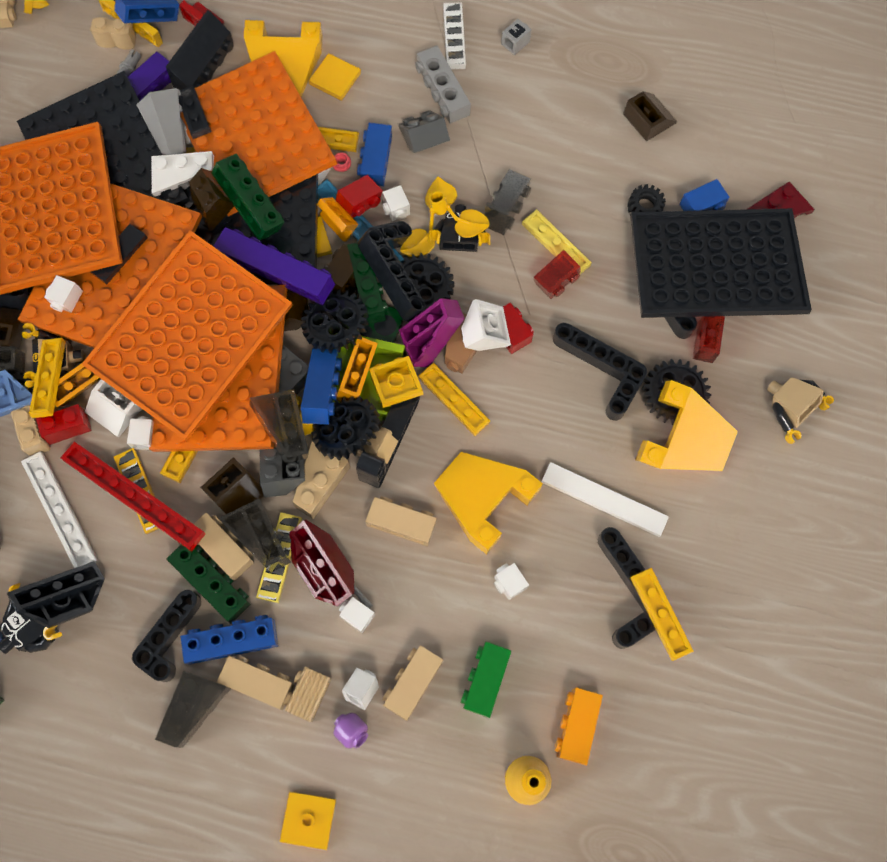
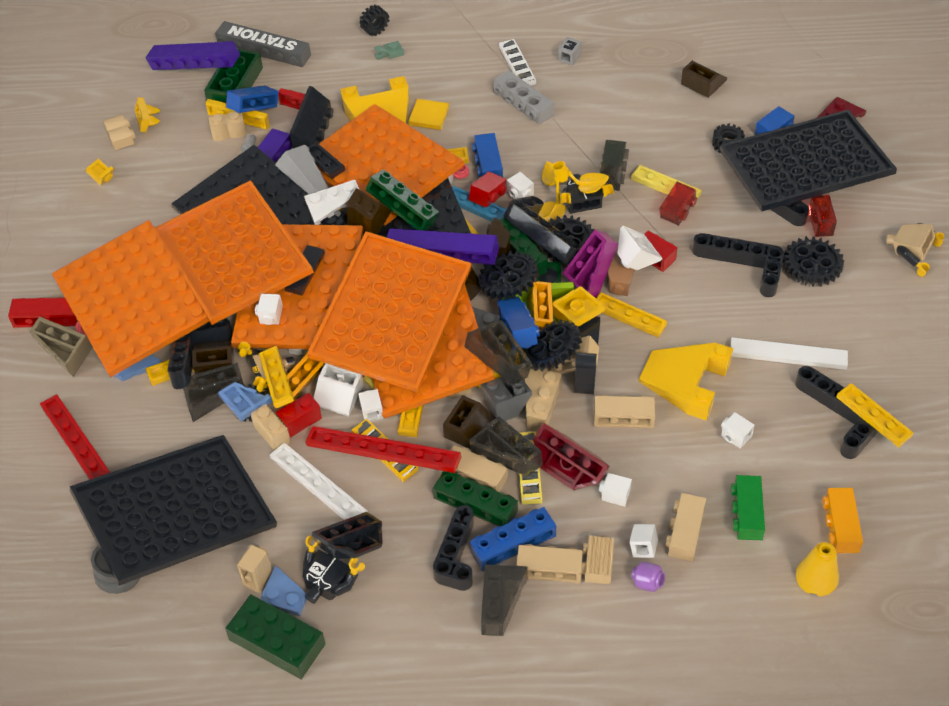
camera: 10 degrees left, 20 degrees down
yellow plate [280,792,336,850] -> none
light orange panel [317,197,358,242] -> none
dark grey slope [398,111,450,153] -> none
yellow wedge [635,380,738,471] -> none

